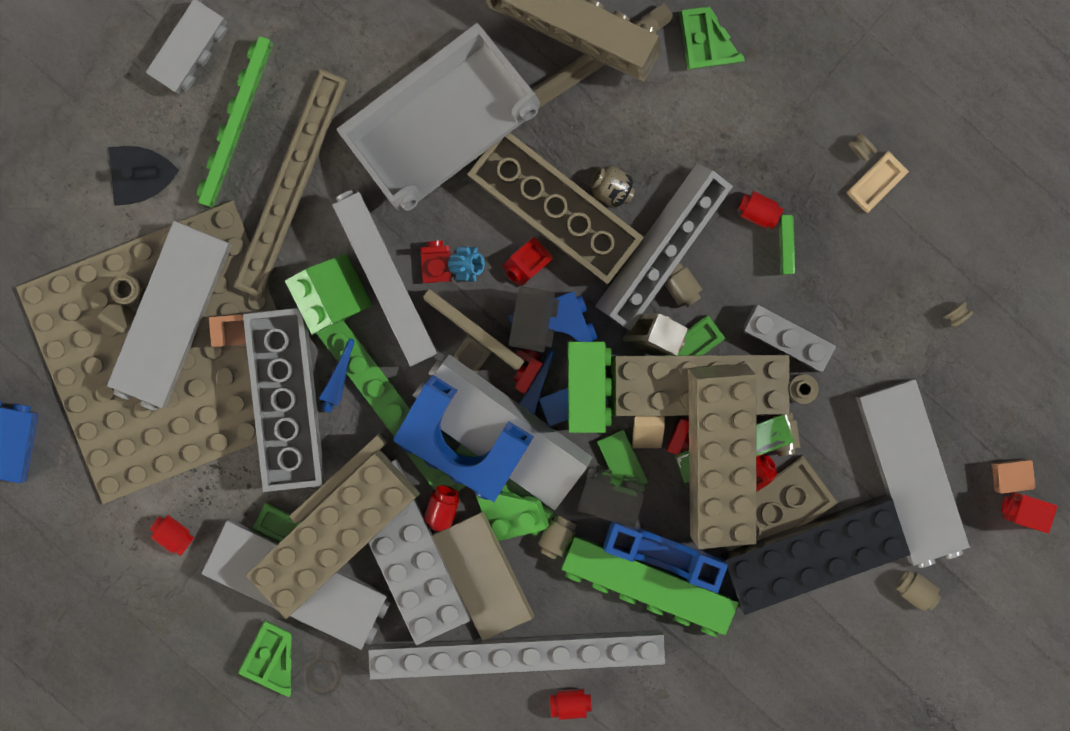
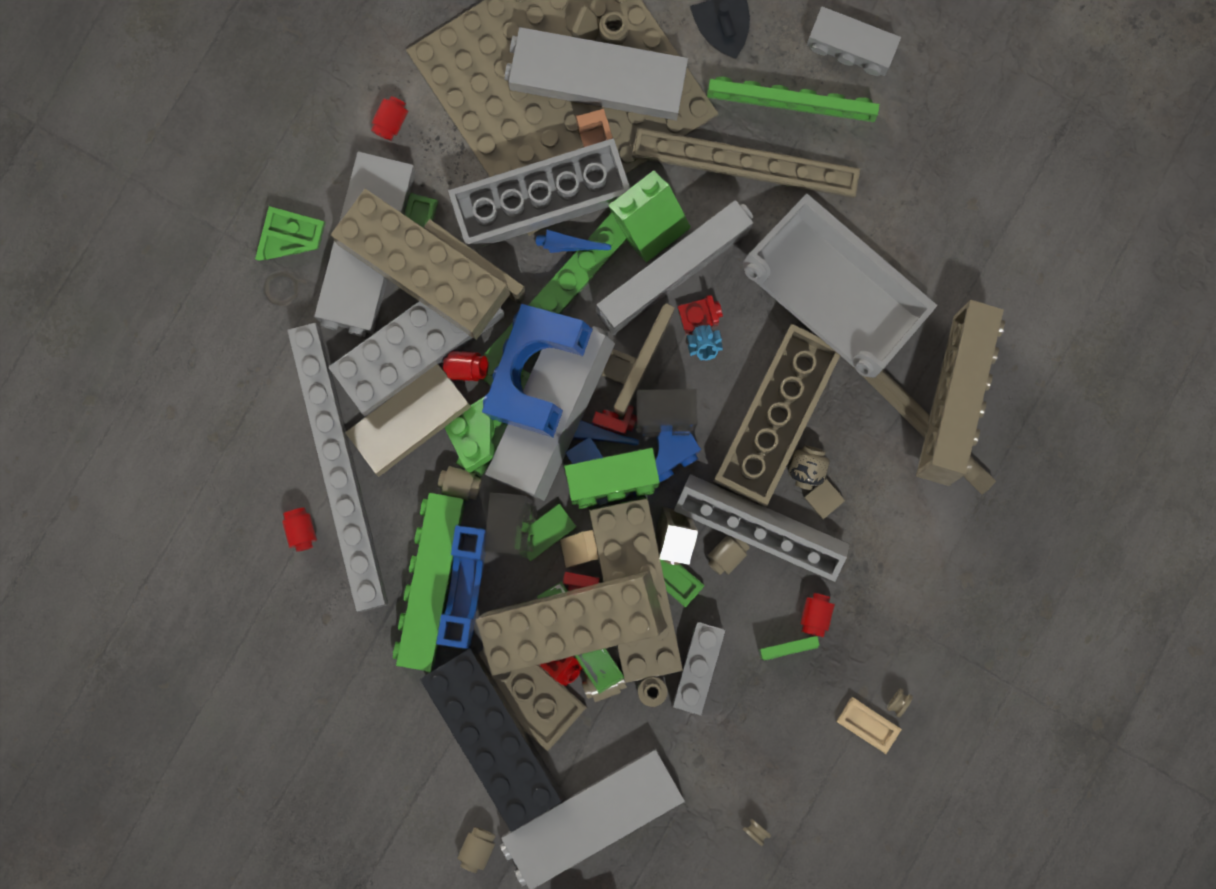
camera: 75 degrees right, 5 degrees down
red bracket [502,237,553,287] -> none
bright green wing [679,7,744,70] -> none
none -> dark tan tile [804,479,845,520]

